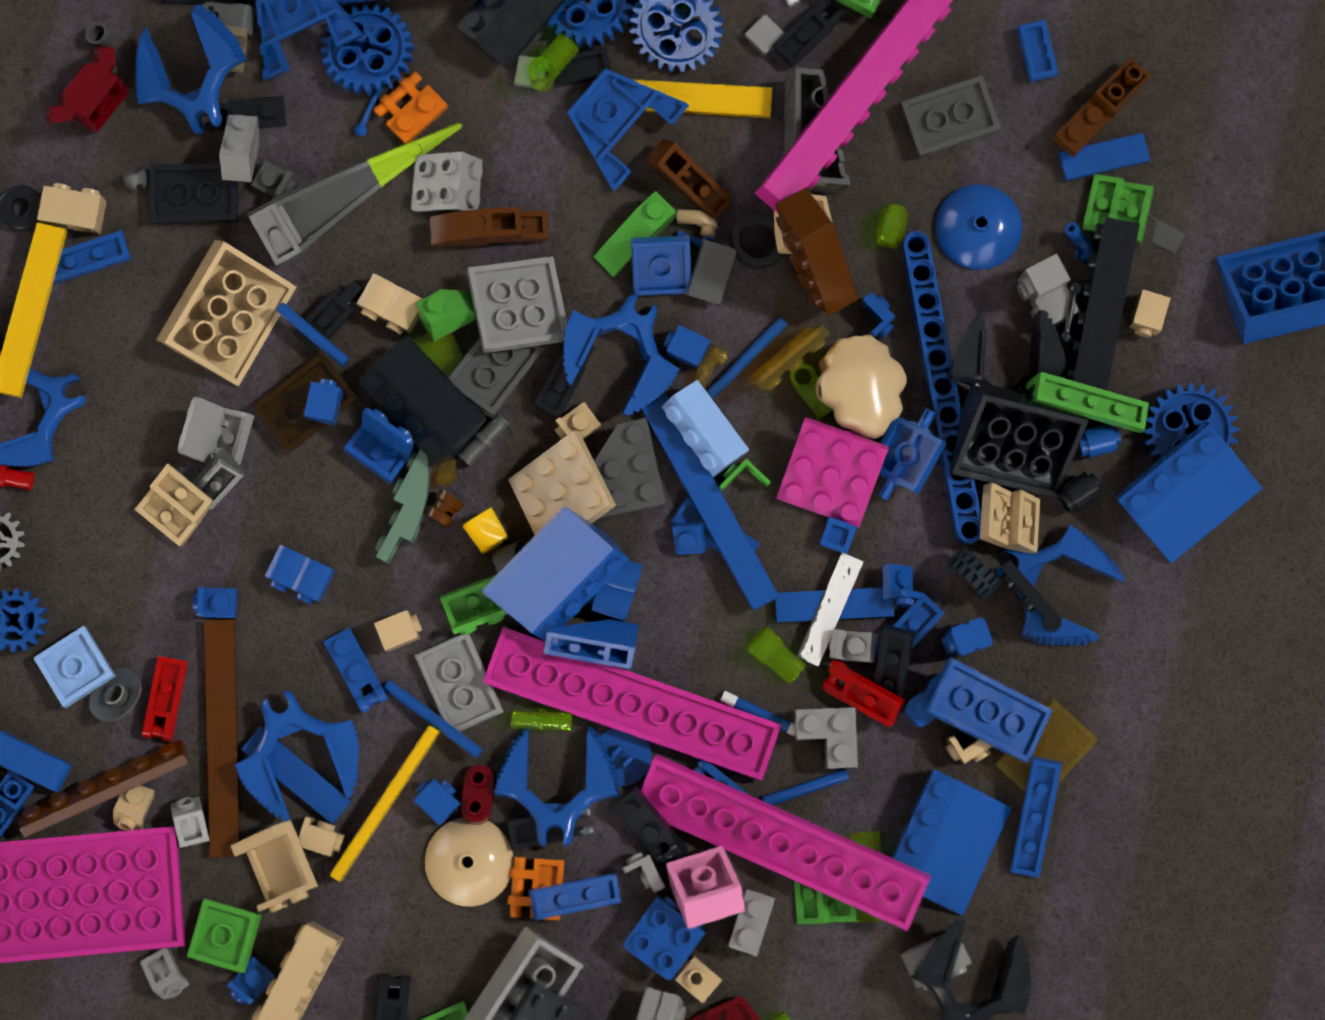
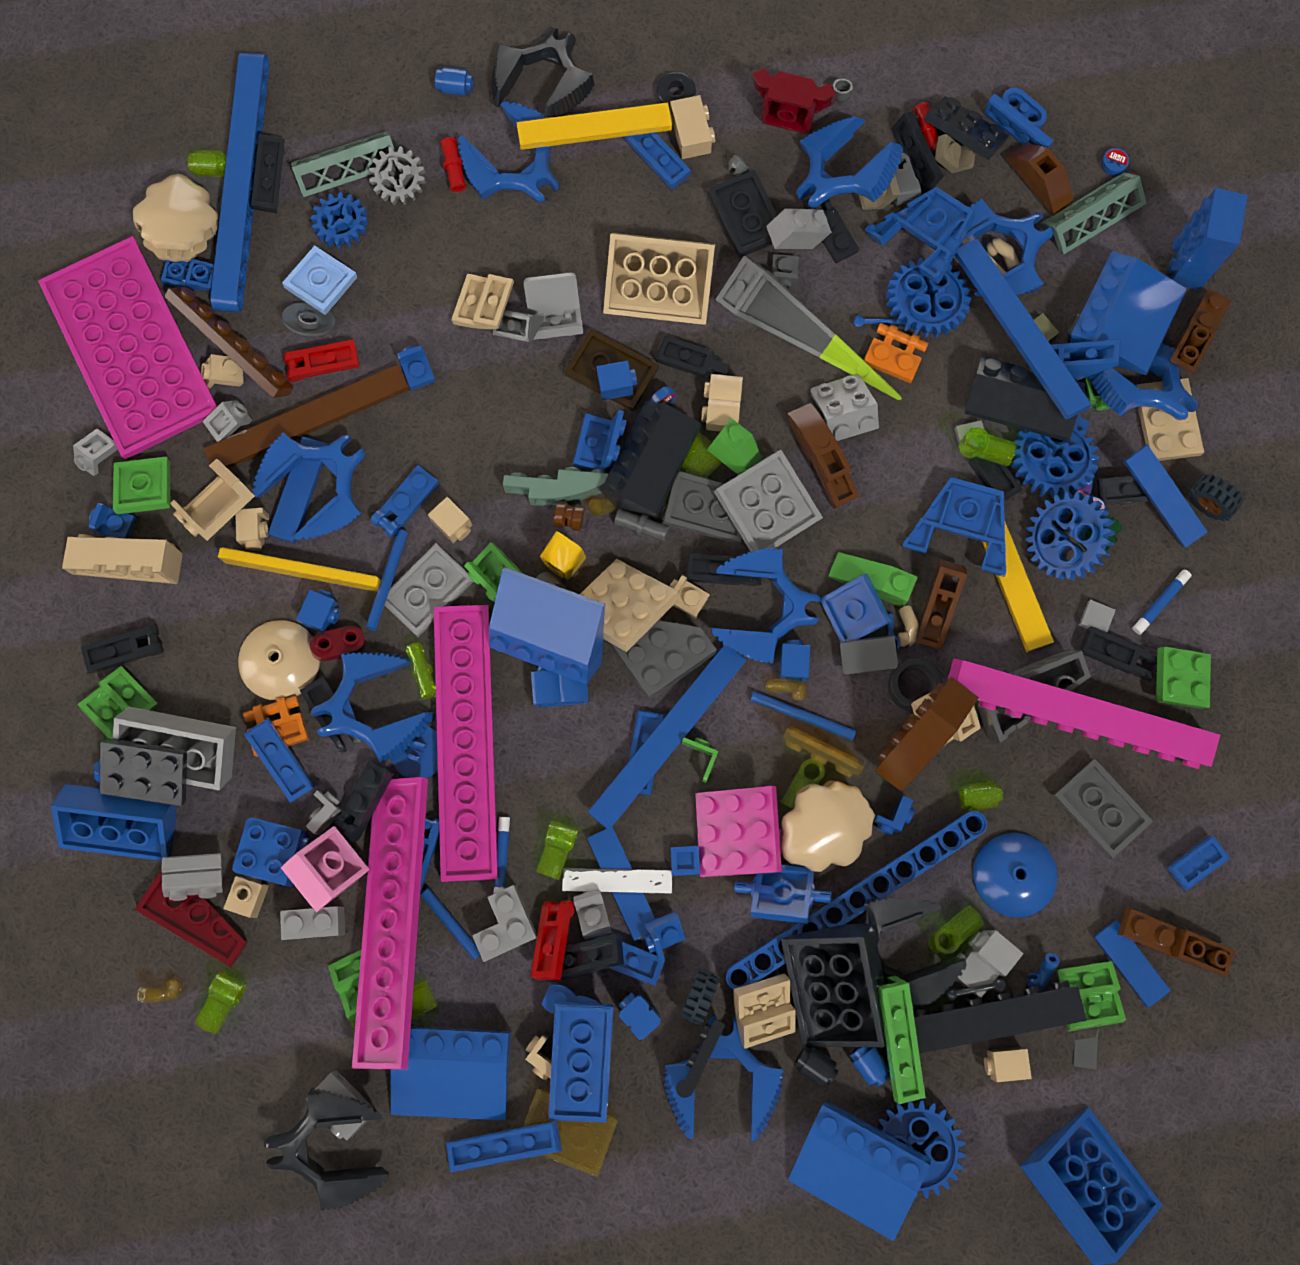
camera: 70 degrees right, 5 degrees down
blue brick [265,545,336,605] -> none
blue bar [276,302,350,367] -> none
blue slope [544,619,639,669] -> none
light blue brick [662,380,749,477] -> none
blue plate [672,522,707,555] -> none
none -> blue tile [650,386,677,406]
none -> clear neon green piece [928,905,984,954]

